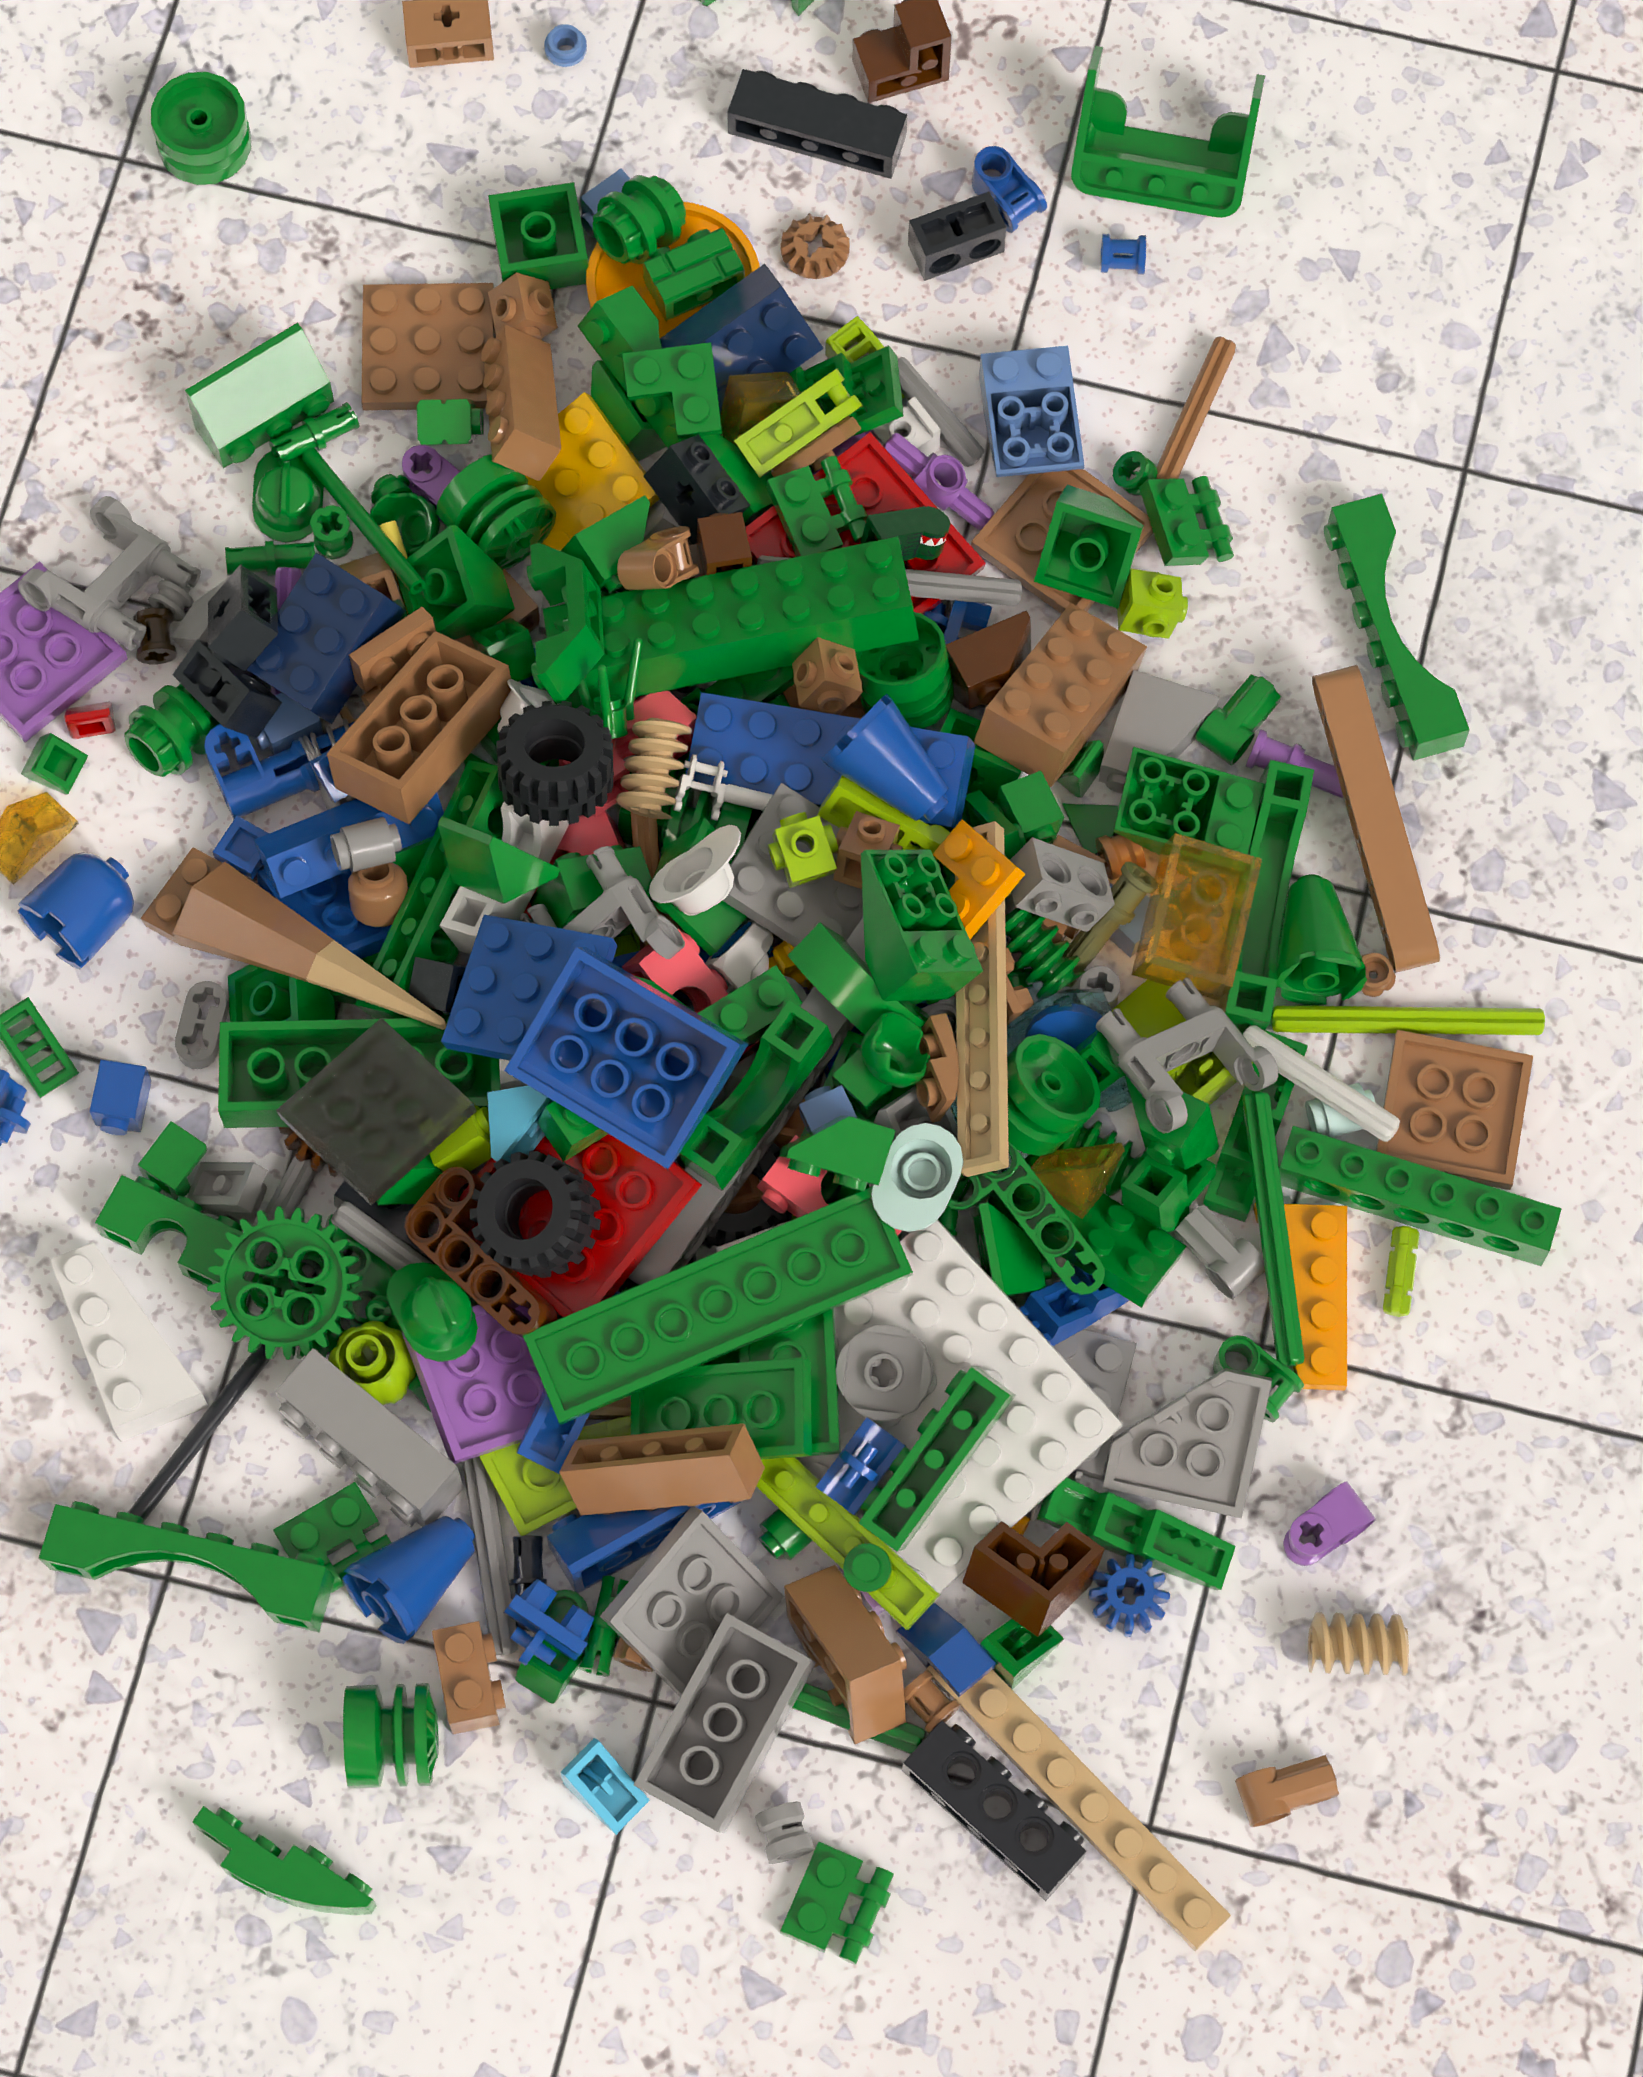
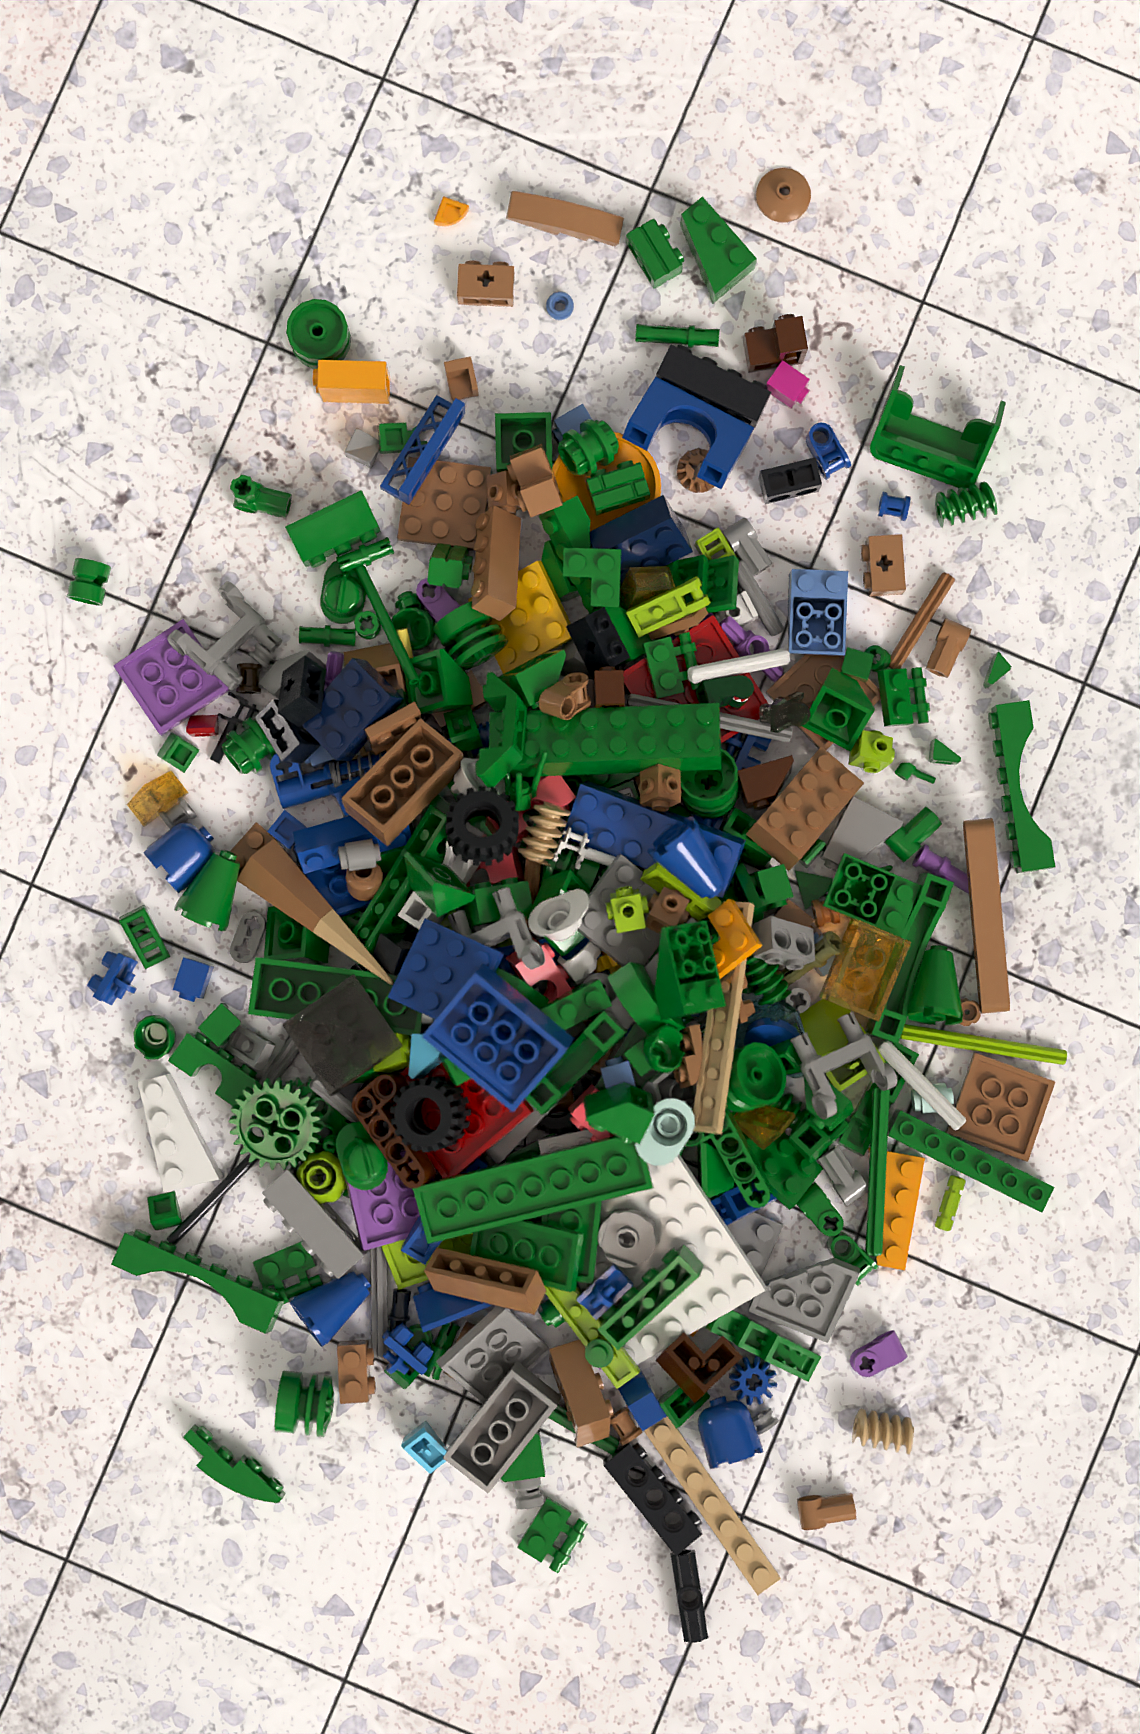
camera: 10 degrees right, 15 degrees up
none -> green hair [133,1015,176,1060]
none -> green slope [147,1191,182,1231]
none -> light grey bush [159,797,197,829]
none -> green cone [174,849,240,931]
none -> black piece [210,691,260,764]
none -> green piece [230,474,292,518]
none -> light orange brick [313,360,390,404]
none -> light grey slope [345,428,380,468]
none -> green plate [377,423,428,454]
none -> blue fence [380,395,465,505]
none -> medium nougat panel [444,356,479,401]
none -> green slope [500,1430,546,1482]
none -> medium nougat brick [507,444,563,518]
none -> blue arch [622,376,754,489]
none -> green pin [635,324,720,348]
none -> black piece [670,1549,708,1643]
none -> white axle [687,648,790,684]
none -> blue cylinder [697,1396,764,1469]
none -> light grey piece [722,517,772,576]
none -> light grey bush [752,1408,779,1435]
none -> clear smoke hips [759,692,811,733]
none -> dark pink brick [766,360,810,409]
none -> green piece [796,1182,844,1236]
none -> green slope [840,647,874,682]
none -> medium nougat brick [861,534,906,597]
none -> green hand [895,762,936,784]
none -> medium nougat piece [925,618,972,678]
none -> green slope [929,738,961,766]
none -> green piece [935,481,998,528]
none -> green slope [983,652,1012,688]

